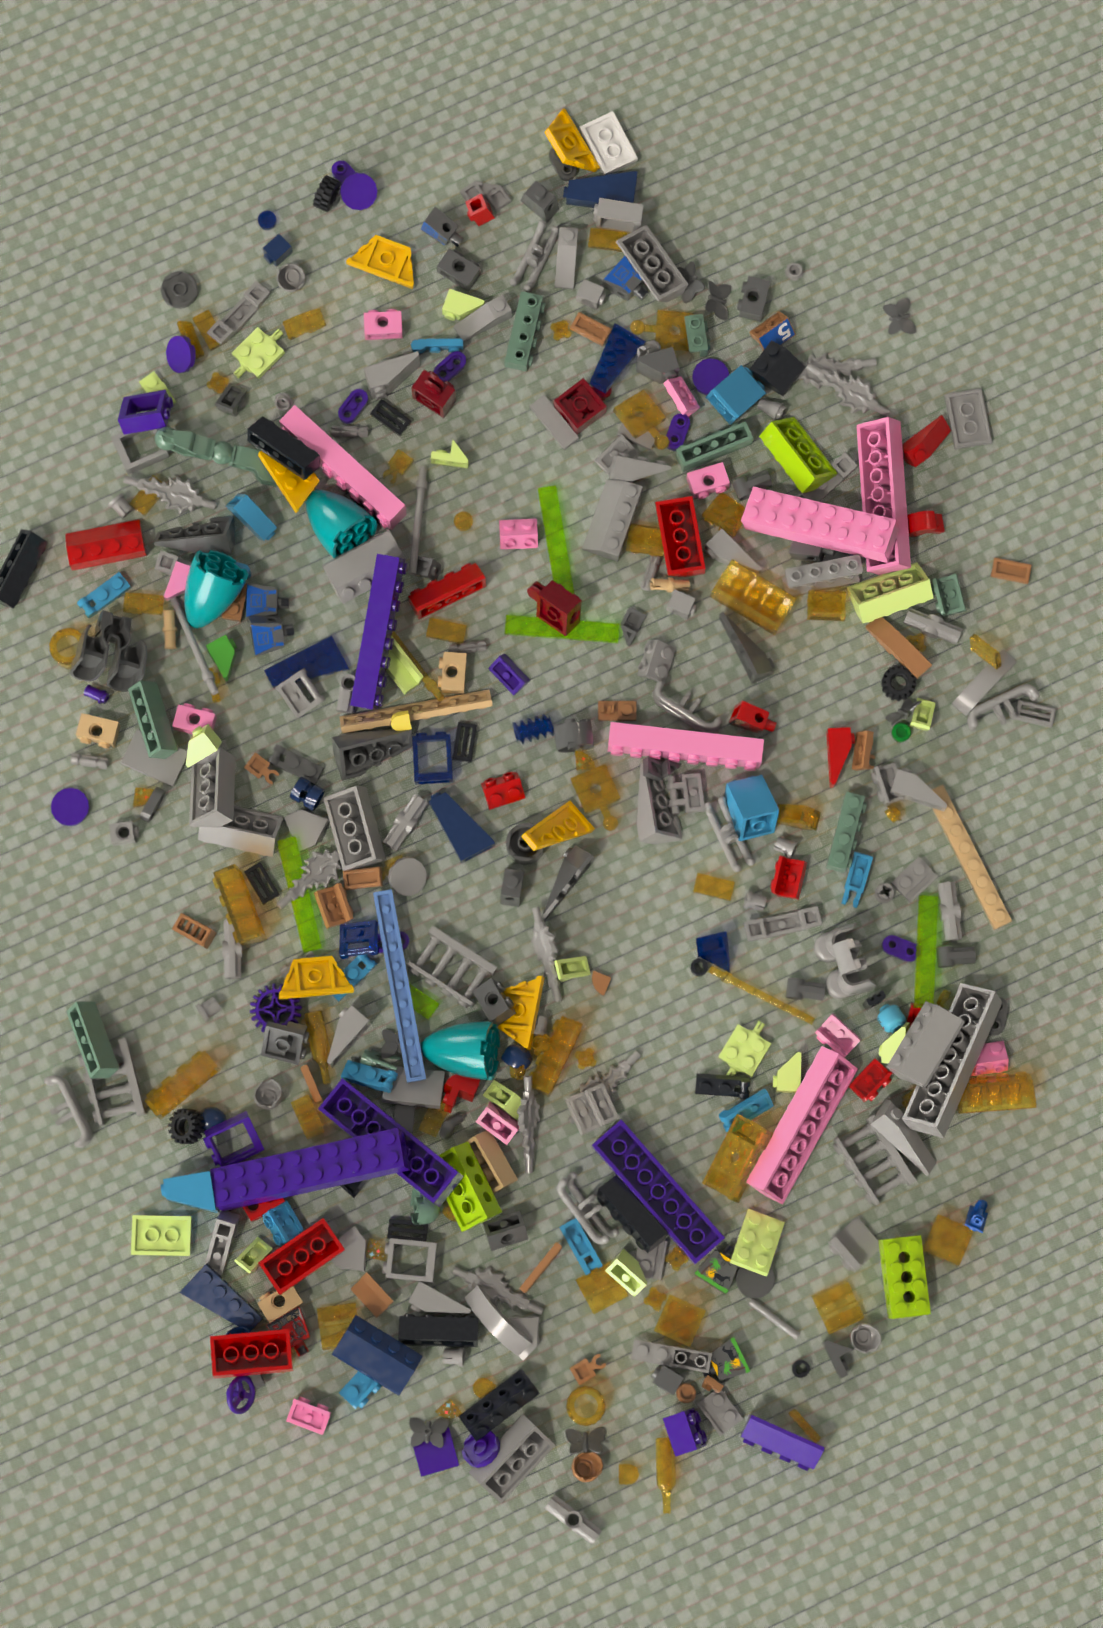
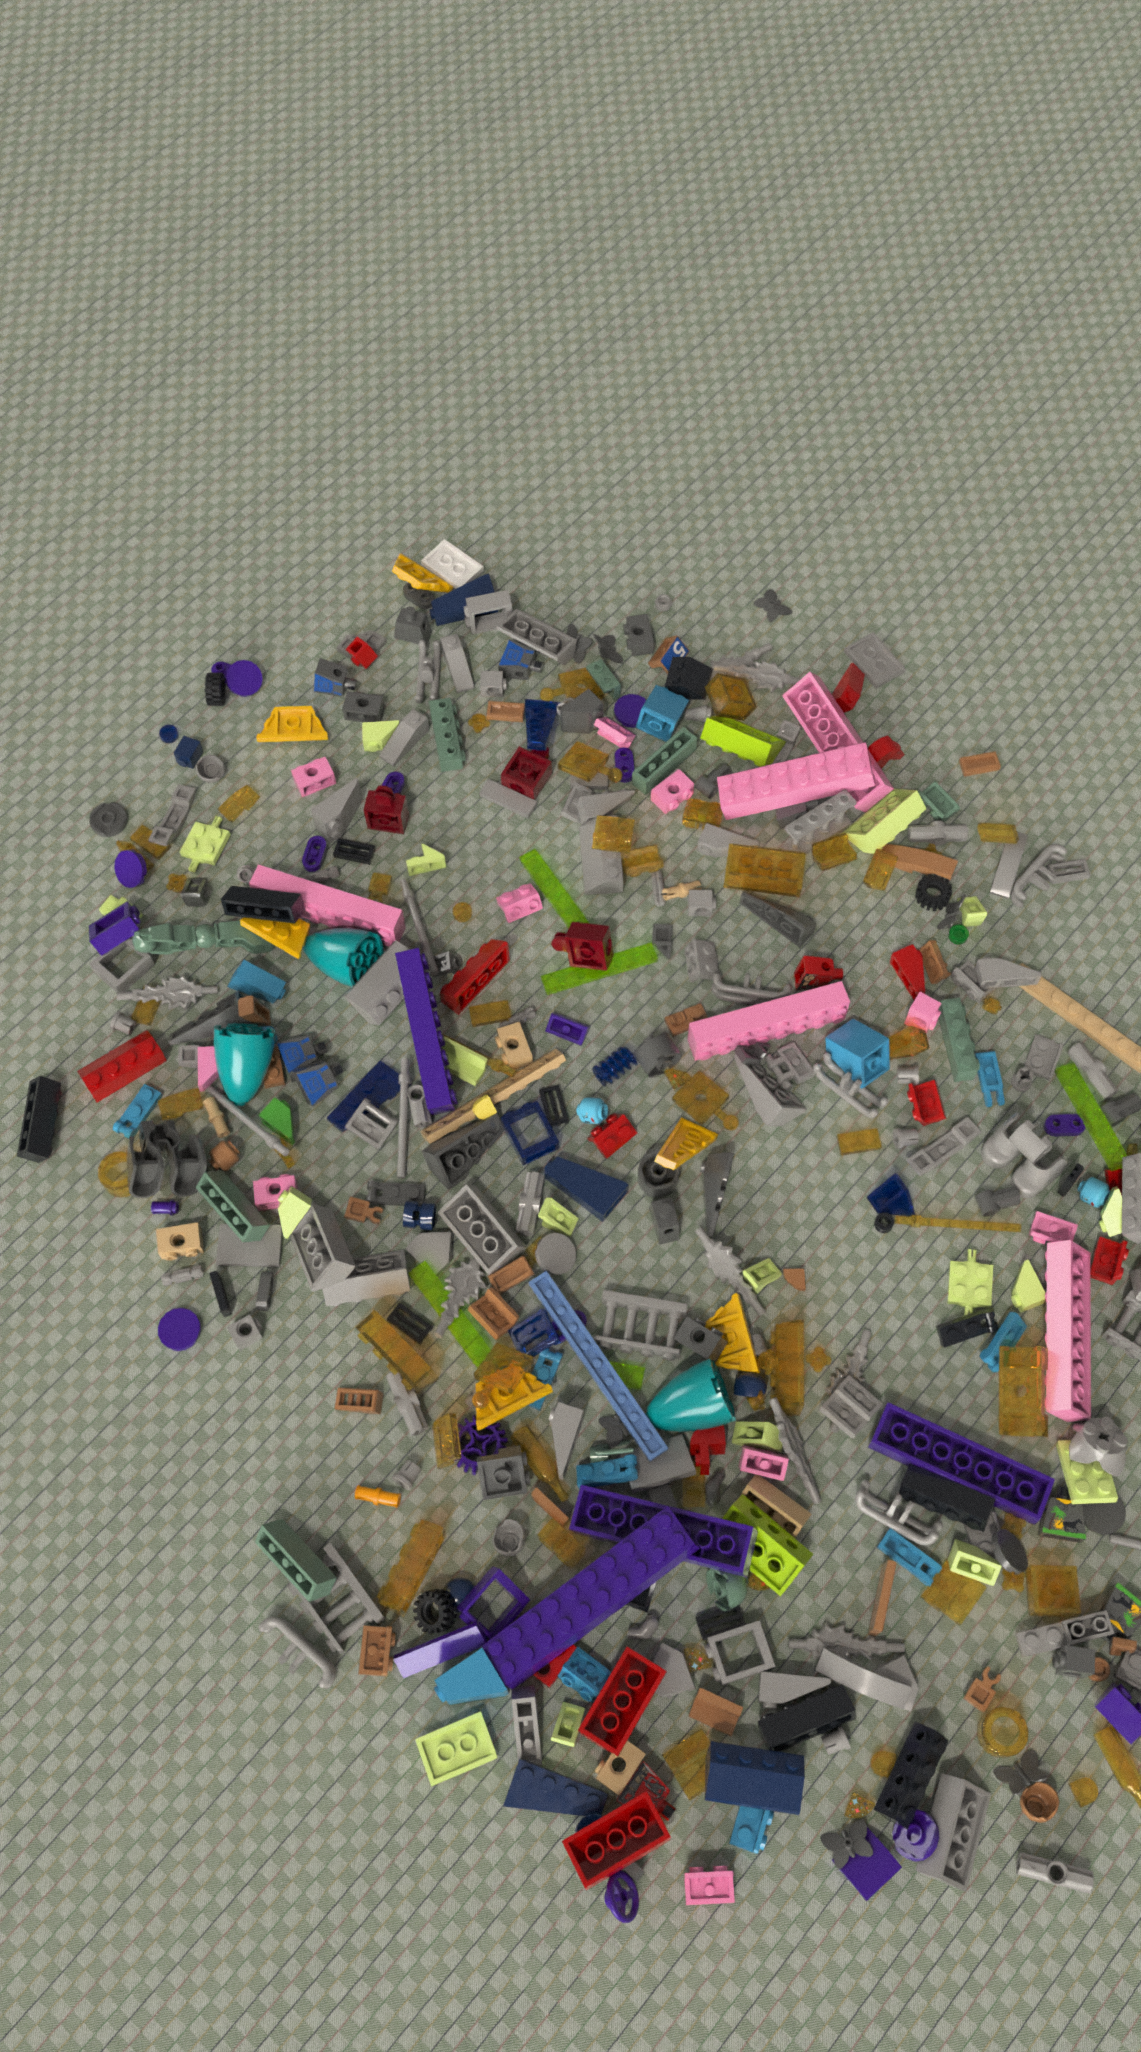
camera: 20 degrees left, 15 degrees down
clear yellow tile [133,787,154,807] -> none
dark azure hinge [411,339,464,354] -> none
dark grey brick [482,1210,528,1251] -> none
clear yellow tile [588,228,627,252] -> none
red slope [655,496,706,577] -> none
none -> medium nougat head [209,1141,240,1171]
none -> black tile [209,1271,232,1317]
none -> medium nougat slope [238,995,271,1027]
none -> light orange pin [354,1485,401,1508]
none -> medium nougat bracket [358,1626,395,1677]
none -> tile [393,1622,487,1678]
none -> light grey bar [397,1059,411,1178]
none -> clear yellow slope [432,1413,462,1469]
none -> clear yellow plate [472,1343,534,1409]
none -> yellowish green slope [538,1198,579,1237]
none -> medium azure head [576,1097,608,1124]
none -> clear yellow hinge [592,815,635,853]
none -> light grey arm [628,1614,659,1640]
none -> clear yellow brick [705,673,757,721]
none -> clear yellow slope [863,849,898,891]
none -> bright pink brick [904,992,941,1035]
none -> dark grey tile [991,1529,1028,1575]
none -> light grey brick [1069,1416,1128,1477]

